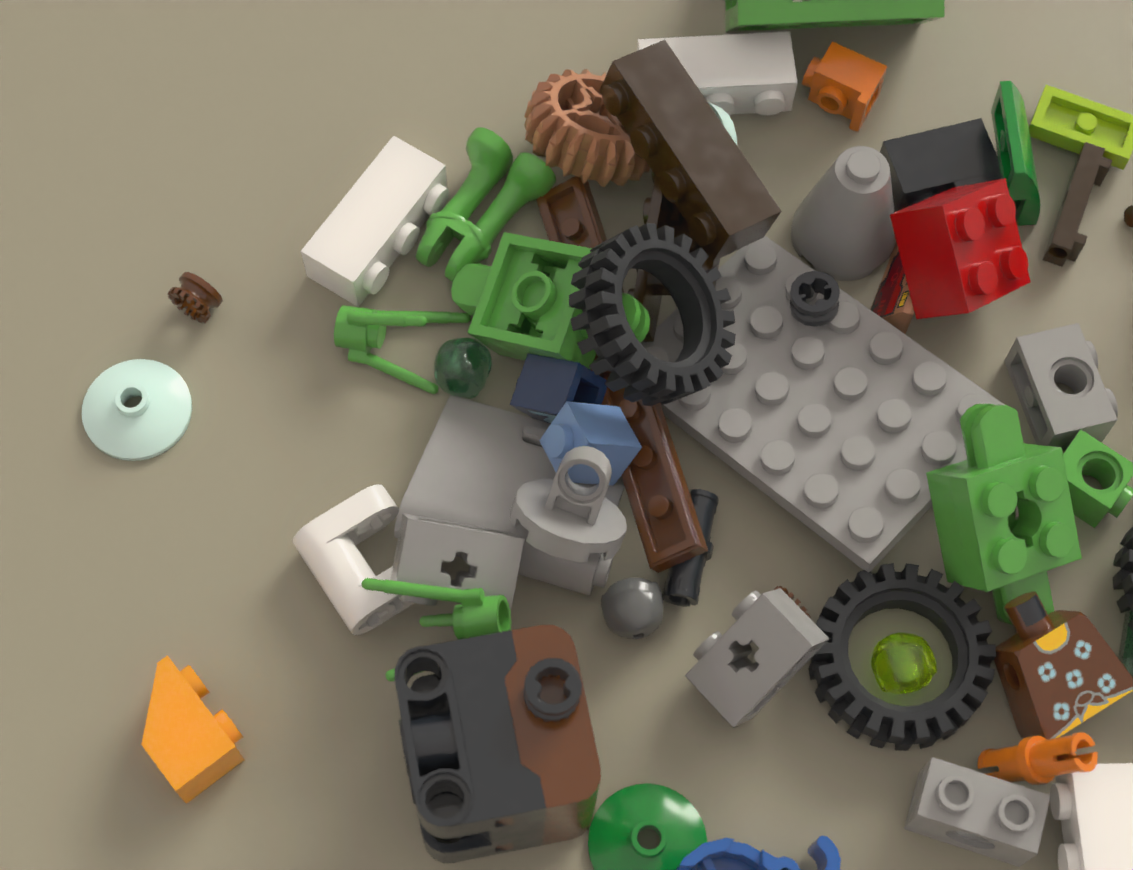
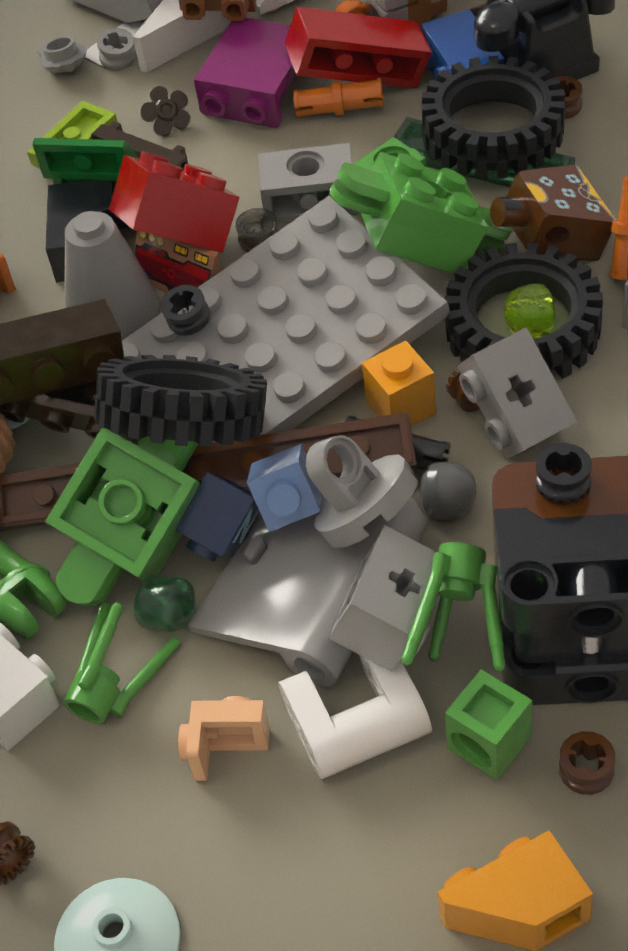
camera: 70 degrees left, 15 degrees down
none -> light nougat bracket [178,696,270,781]
none -> clear smoke bush [235,208,278,253]
none -> light orange brick [362,341,436,426]
none -> bright green brick [445,669,532,780]
none -> reddish brown bush [559,731,615,795]

